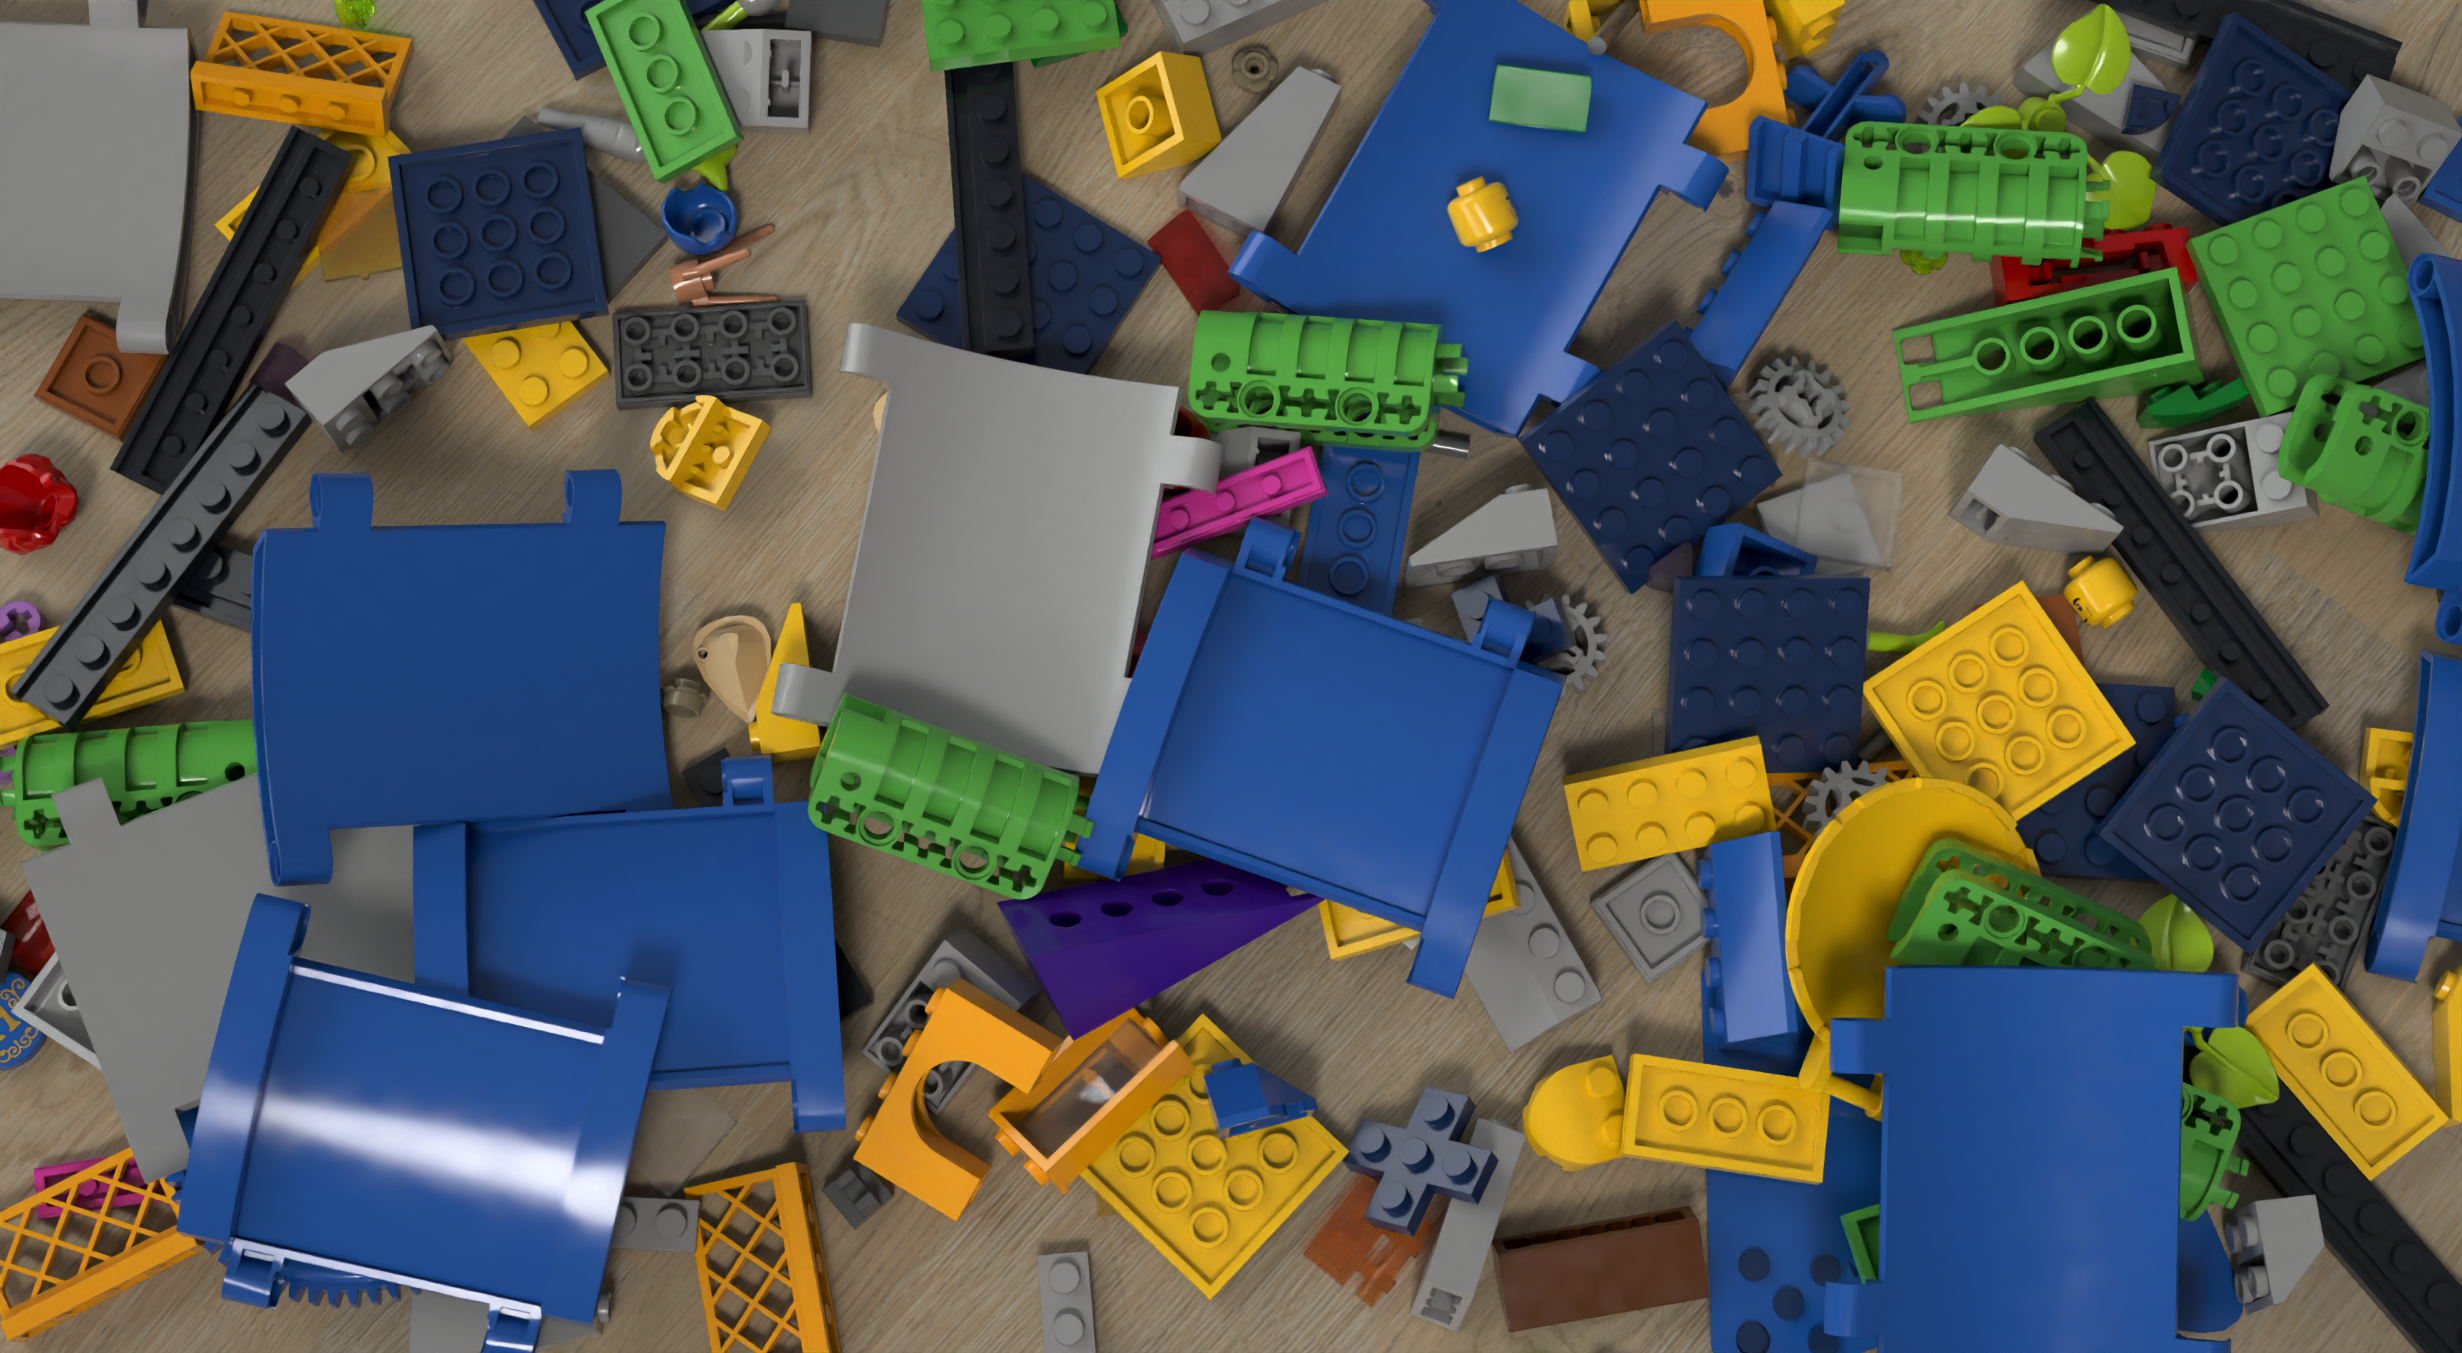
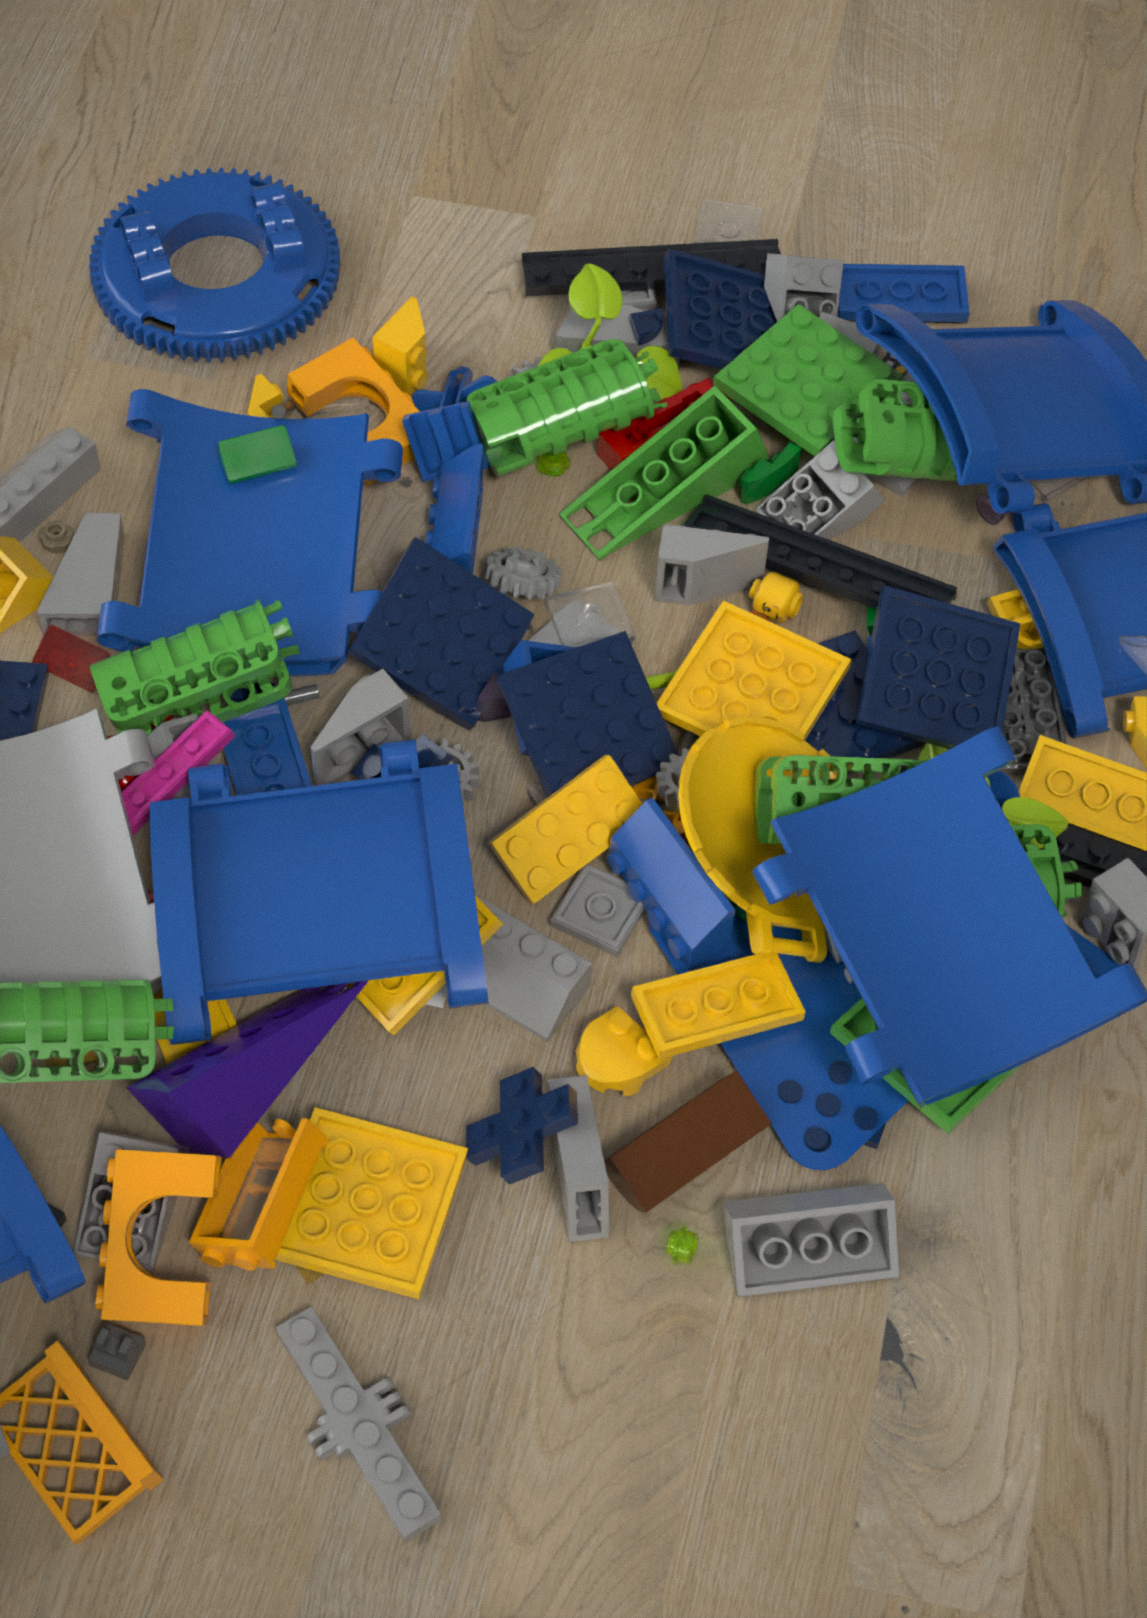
camera: 25 degrees left, 20 degrees down
blue slope [1203,1058,1318,1141] -> none
clear orange plate [1303,1175,1433,1308] -> none
yellow head [1447,176,1519,253] -> none

